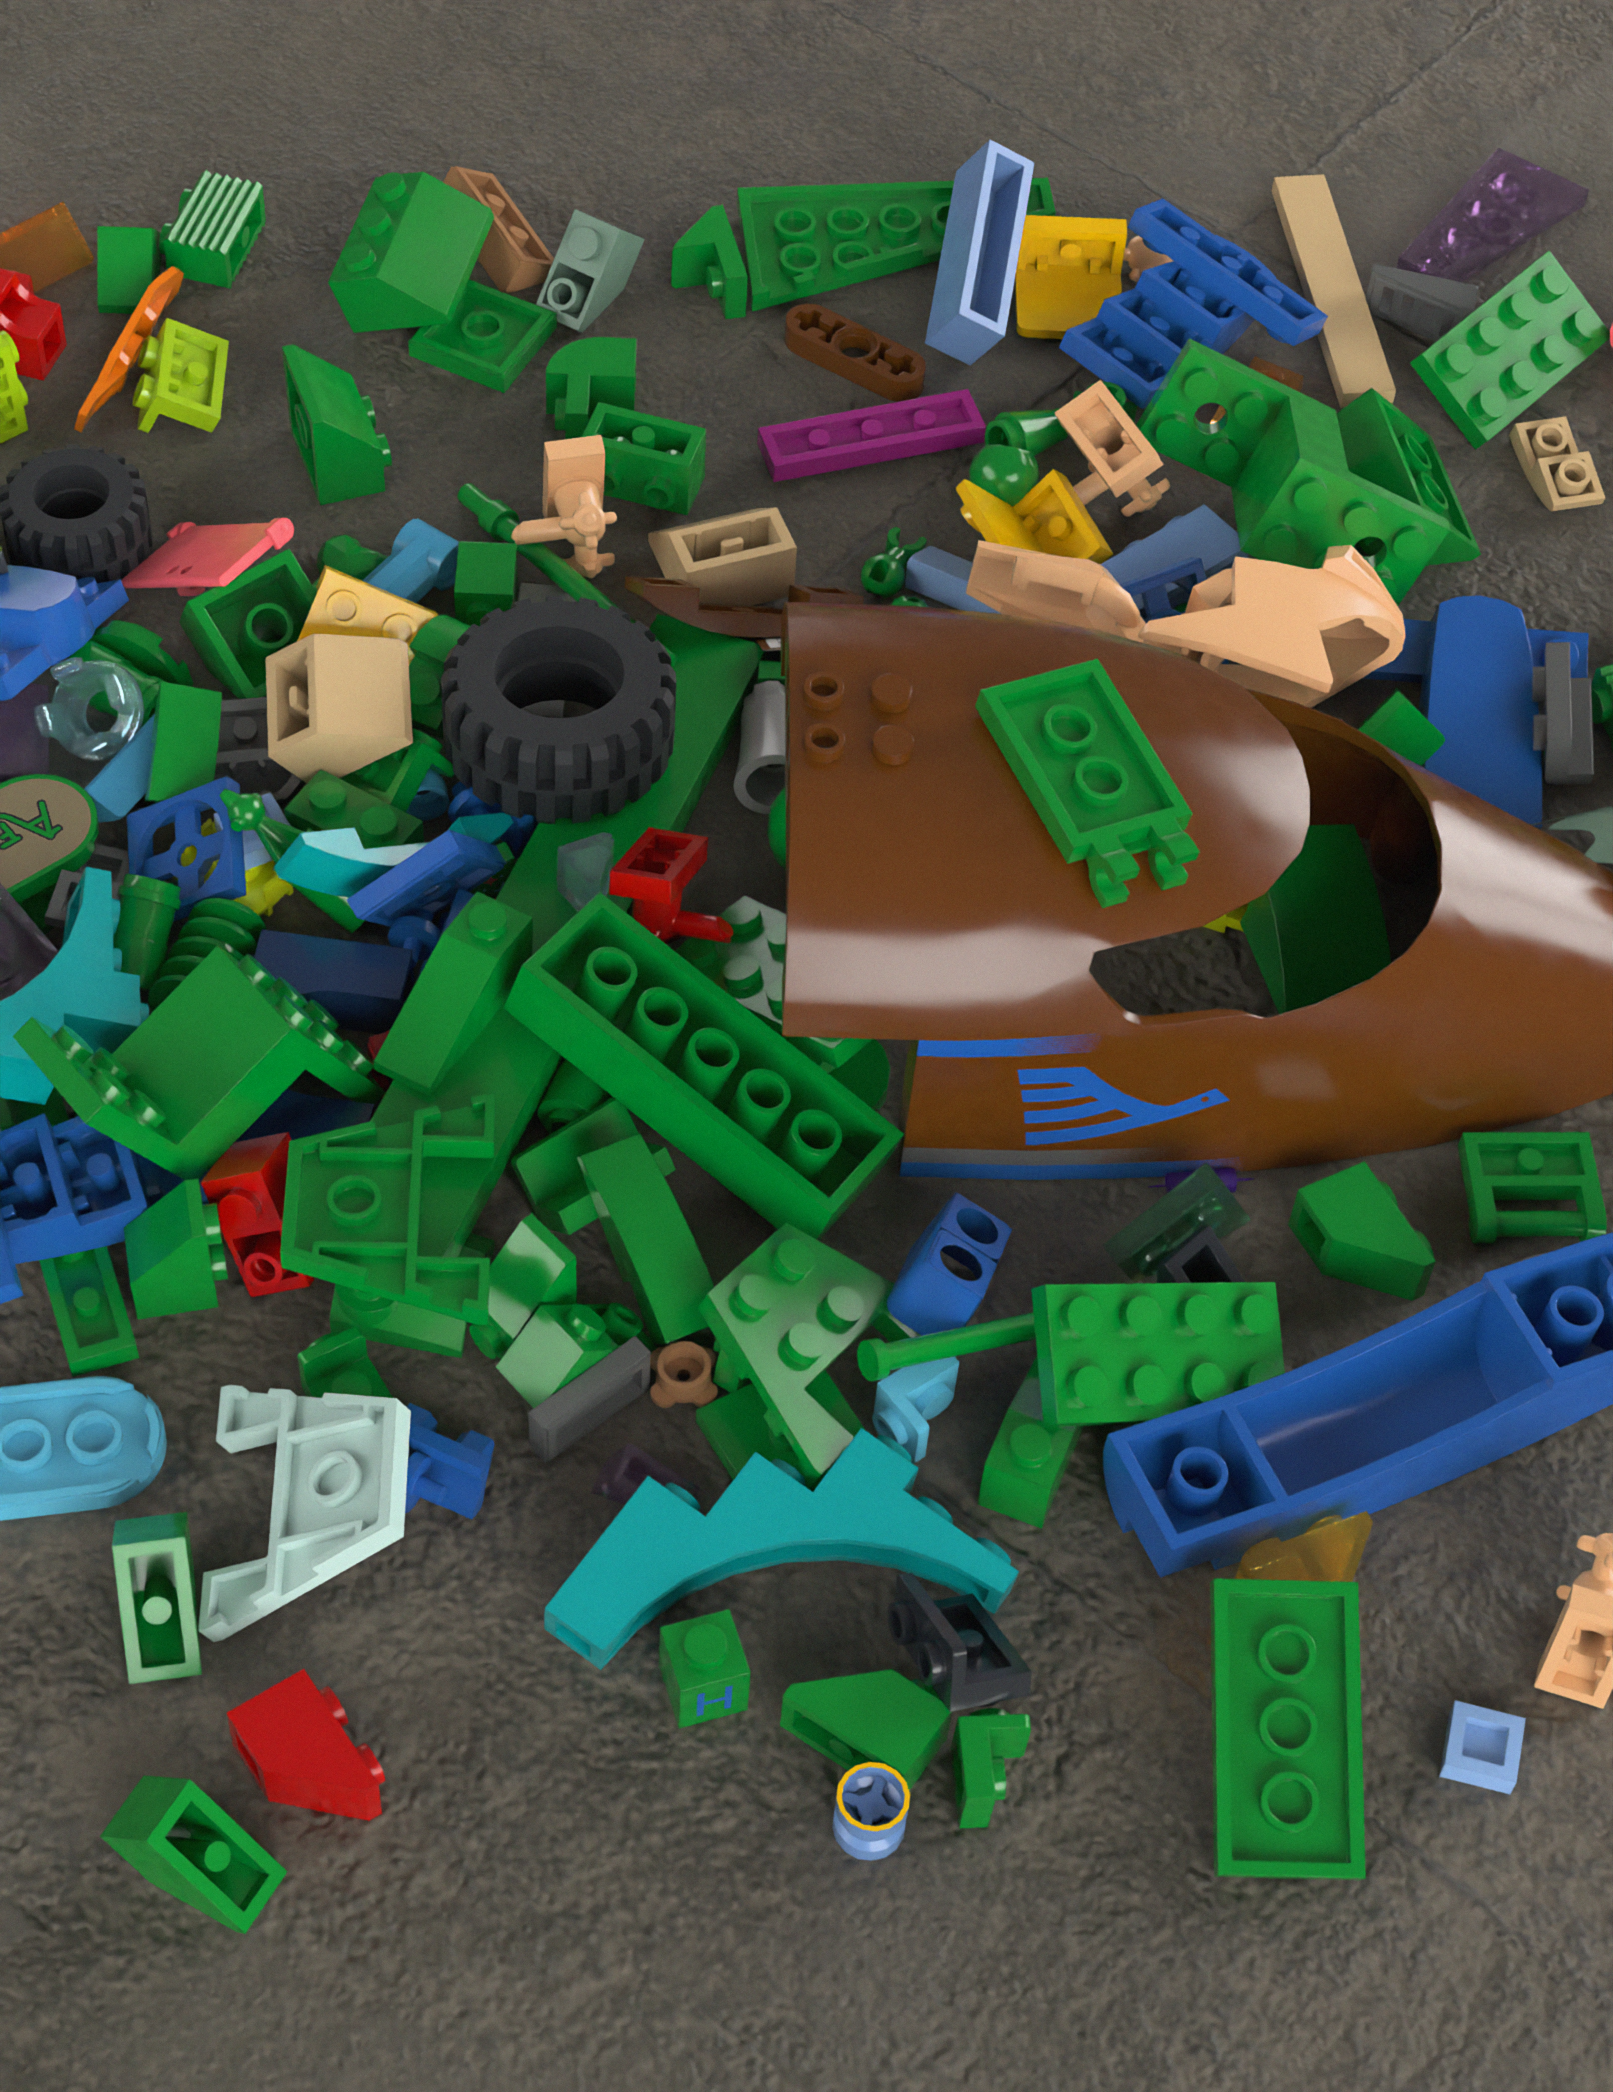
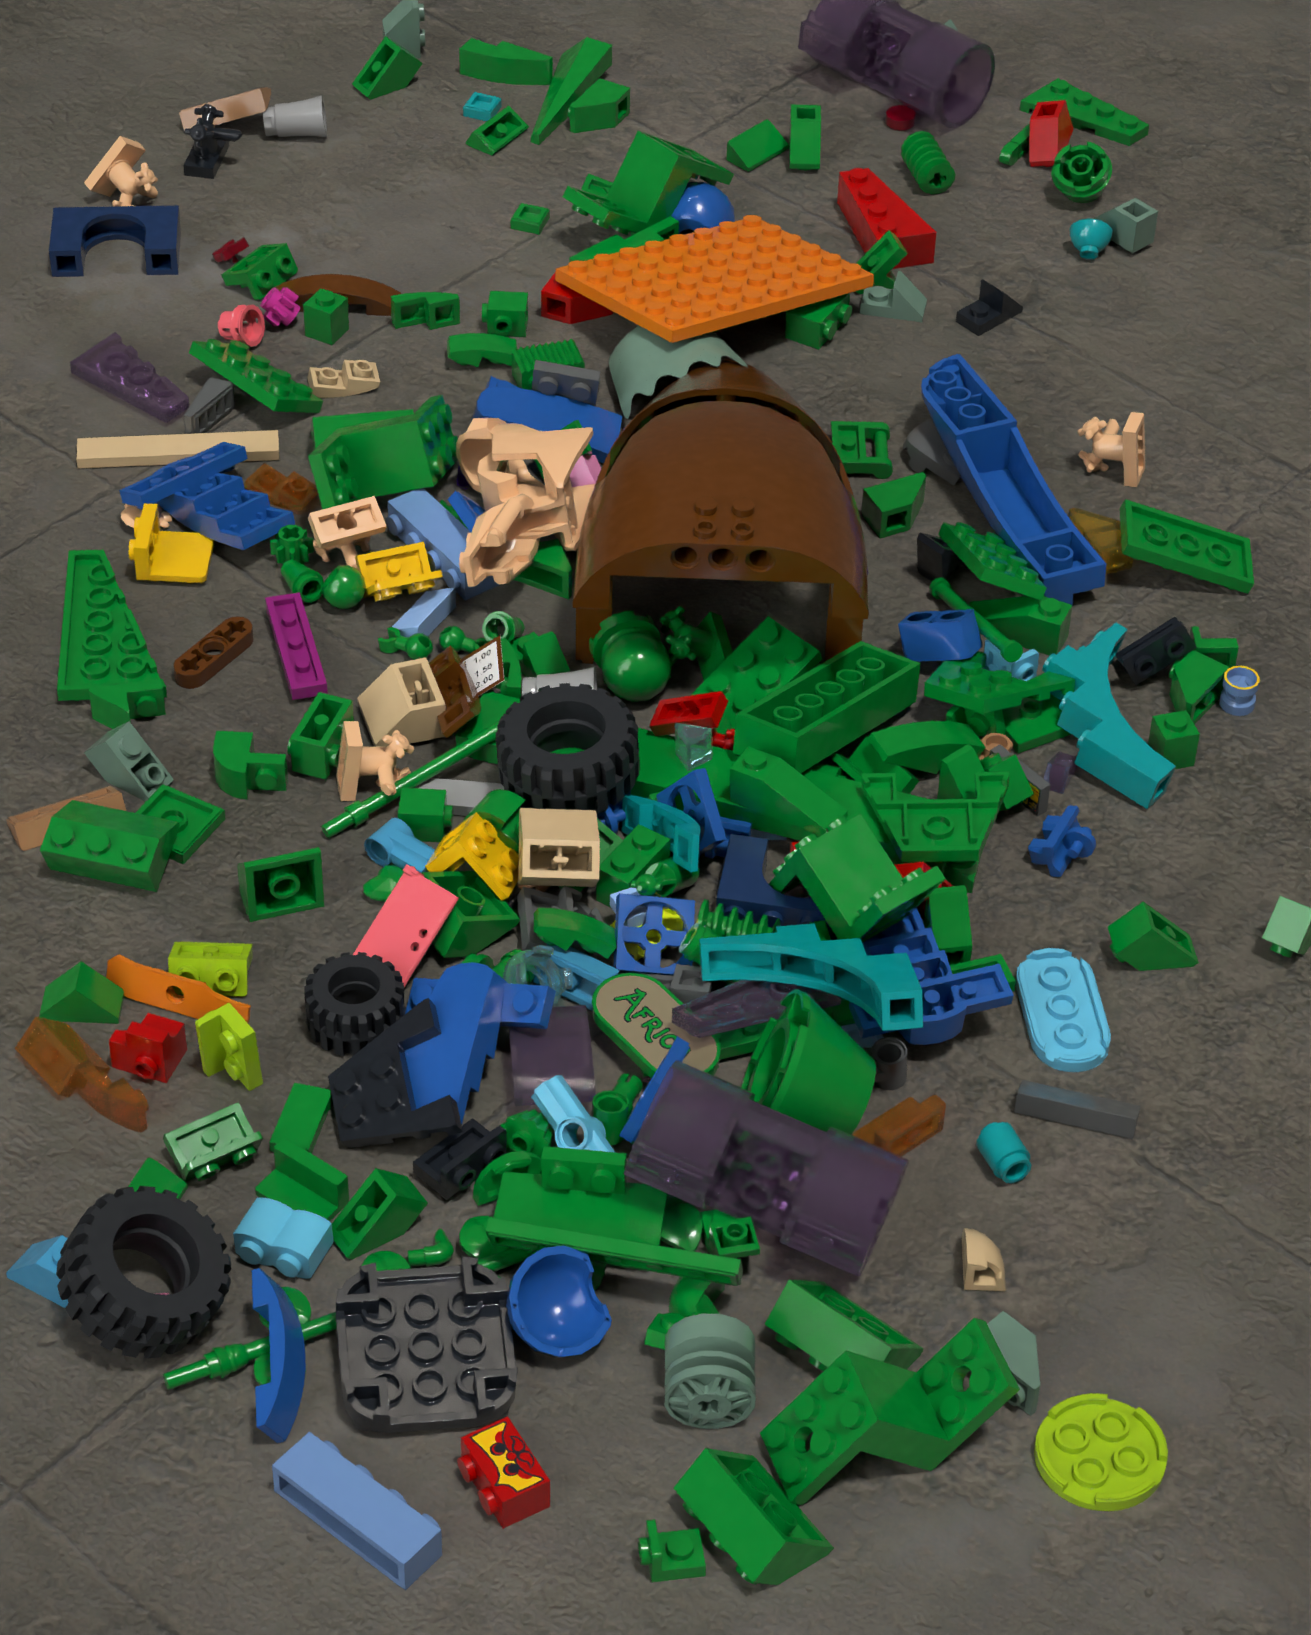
camera: 85 degrees left, 10 degrees down
green brick [159,170,266,289] -> none
light aqua wing [198,1385,411,1642] -> none
red slope [226,1669,386,1821] -> none
green bracket [297,1326,393,1398] -> none
medium blue brick [925,140,1034,366] -> none
green tile [975,658,1200,909] -> none
clear green wing [1102,1162,1251,1283] -> none
light blue tile [1439,1700,1526,1794] -> none

